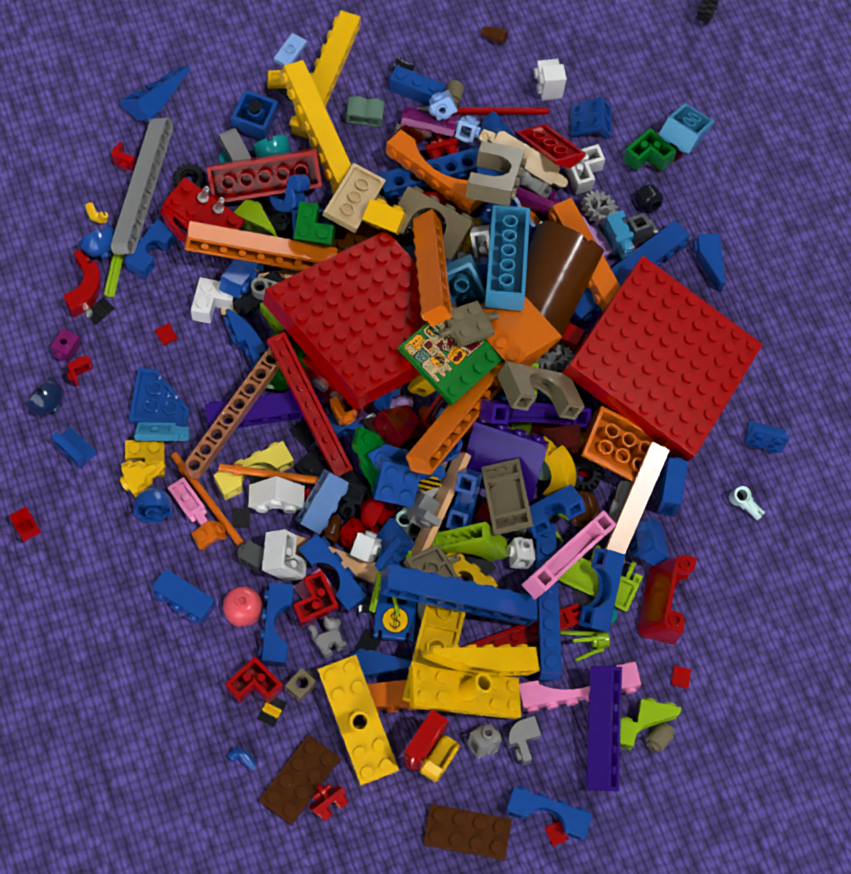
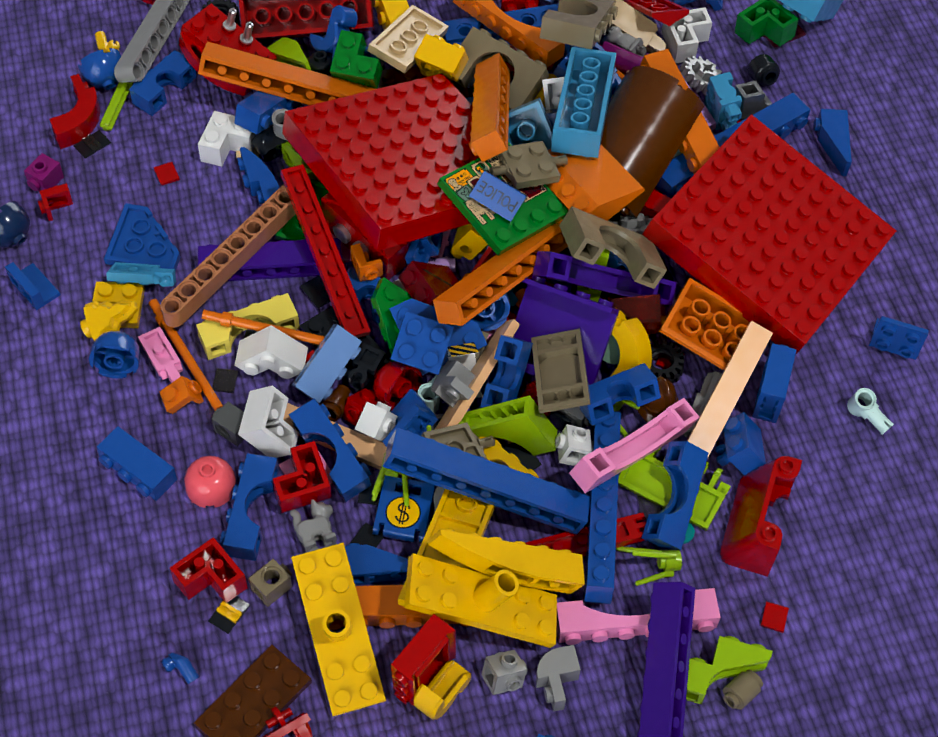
camera: 10 degrees right, 10 degrees down
none -> blue panel [469,171,528,222]

